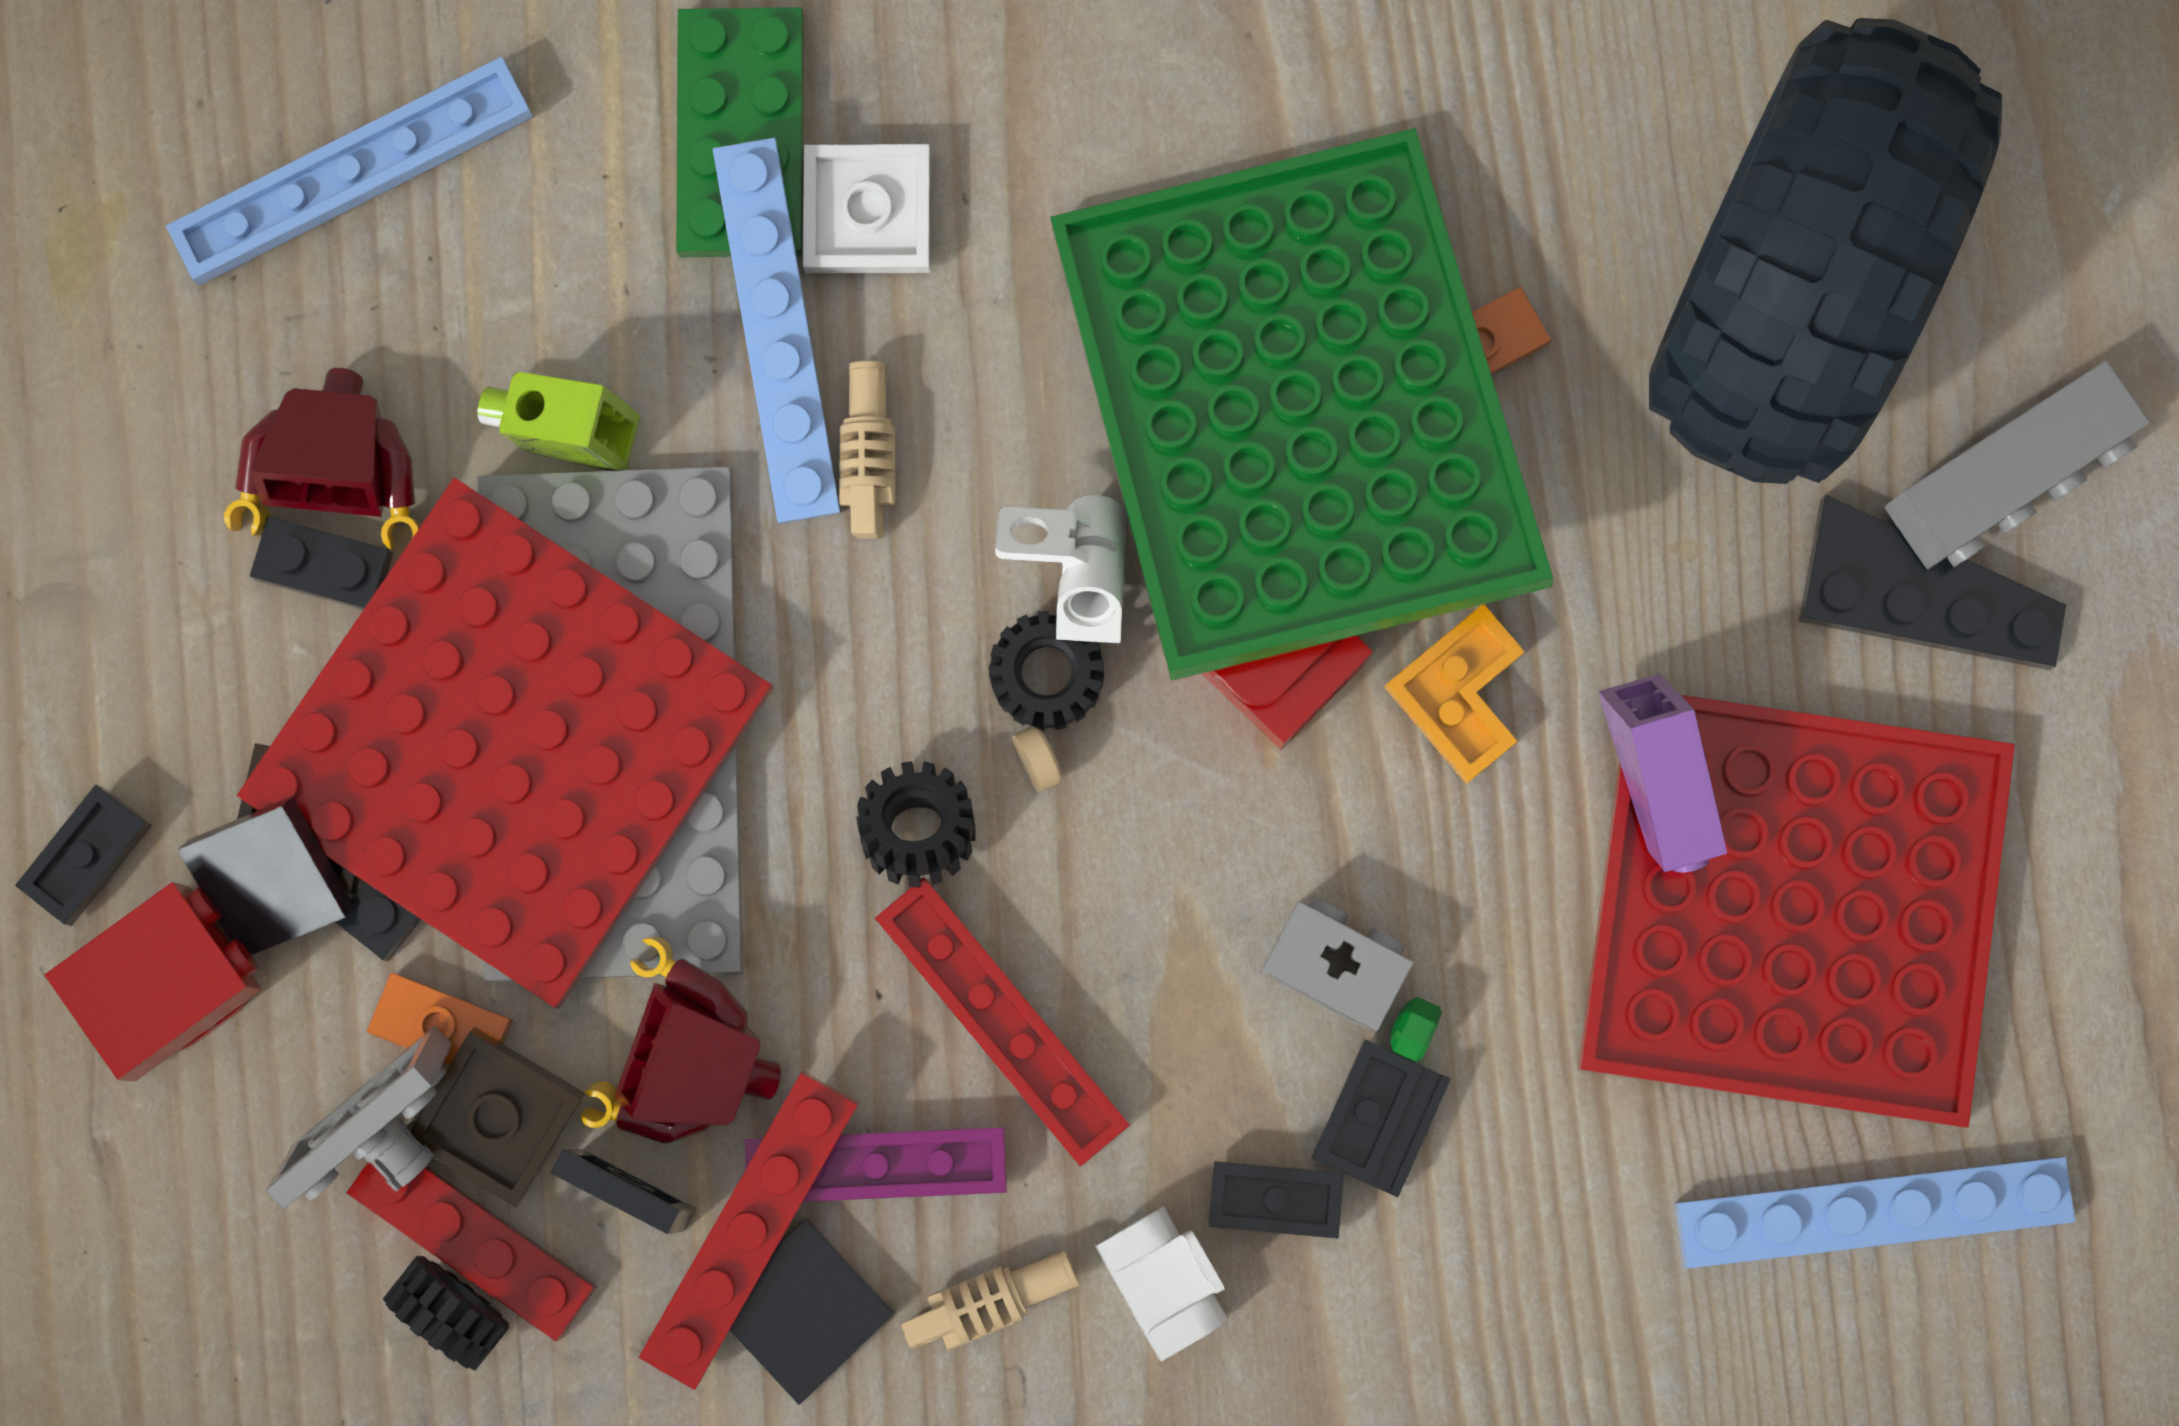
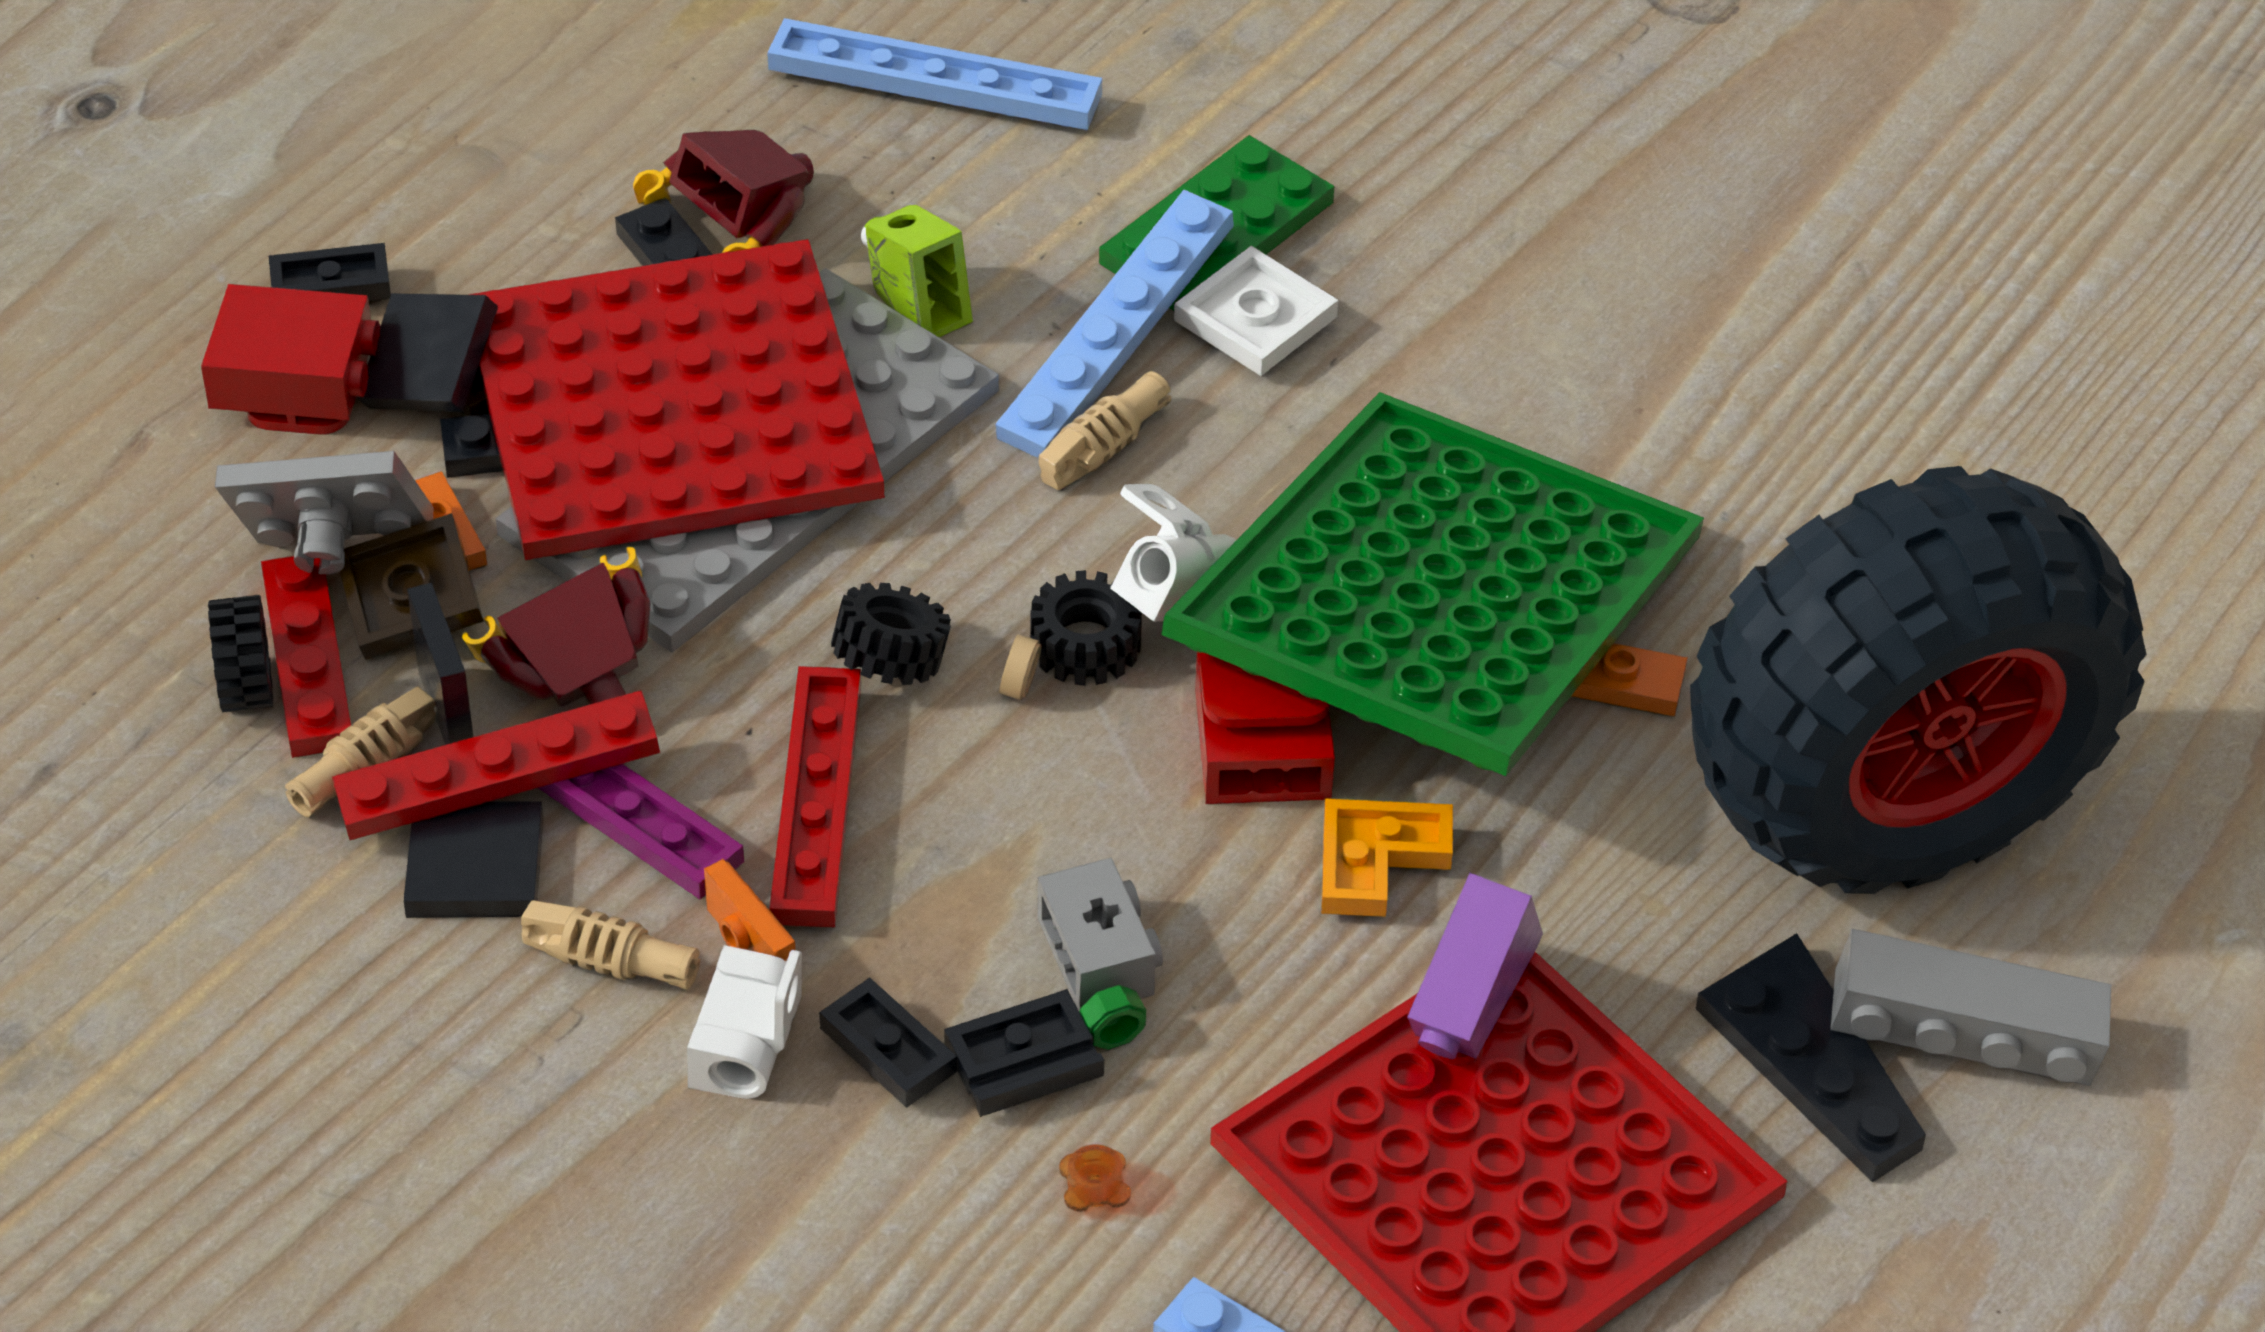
camera: 35 degrees right, 35 degrees down
none -> tan hinge [285,686,436,817]
none -> orange plate [704,859,796,962]
none -> clear orange plate [1059,1144,1131,1212]

